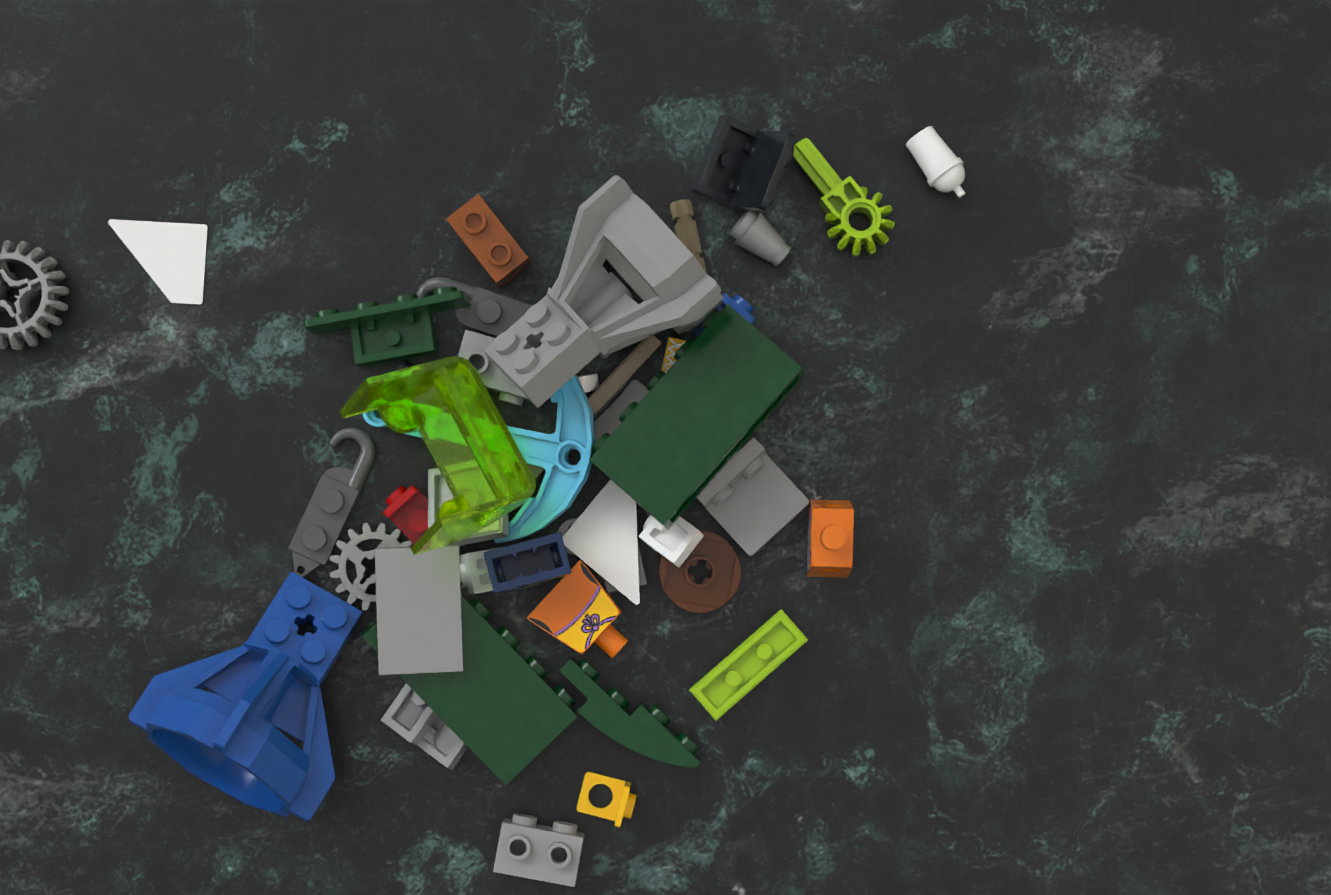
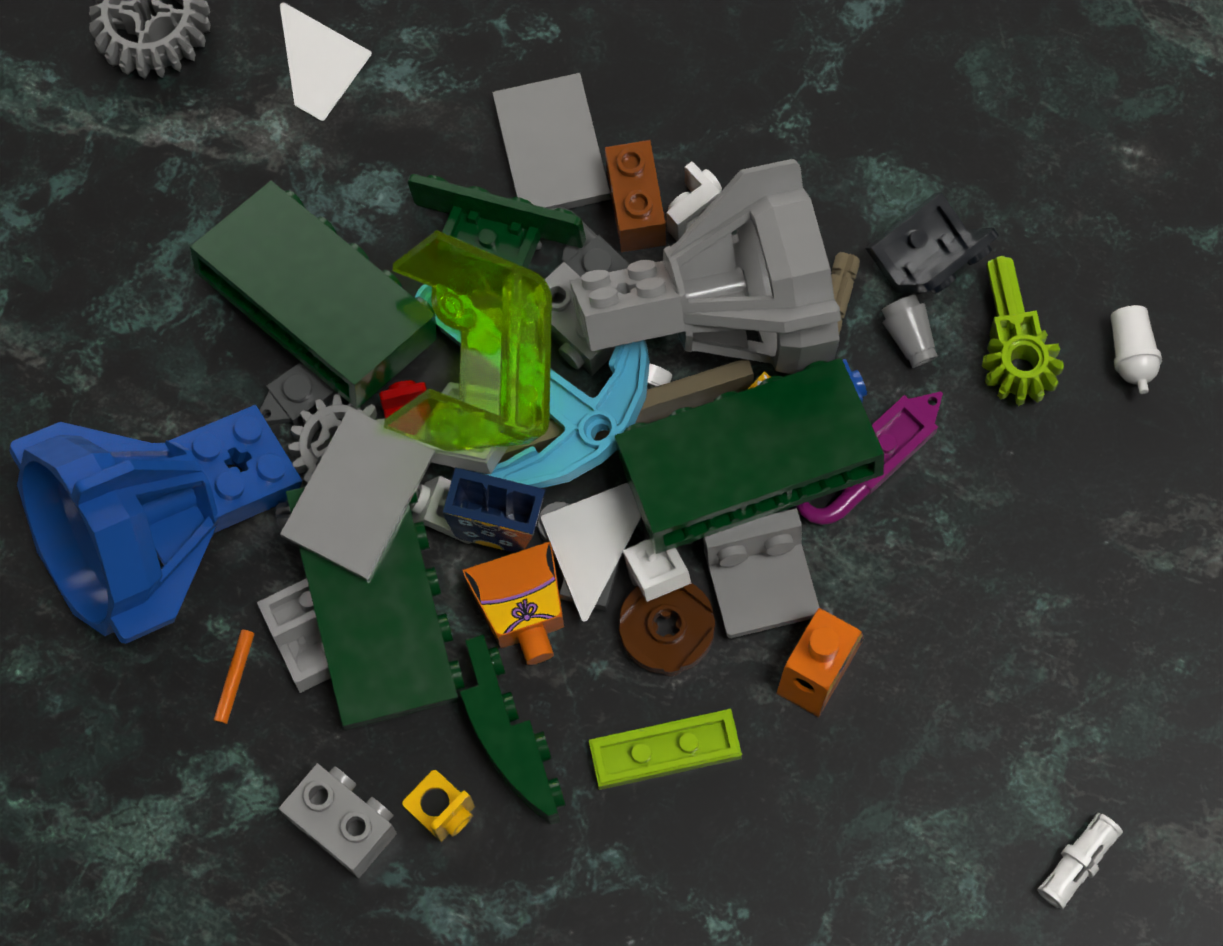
camera: 30 degrees right, 15 degrees down
none -> dark green brick [190,181,436,409]
none -> orange piece [213,630,255,724]
none -> light grey tile [492,73,611,209]
none -> white bracket [666,161,722,241]
none -> magenta plate [796,391,943,525]
none -> white pin [1037,812,1123,910]

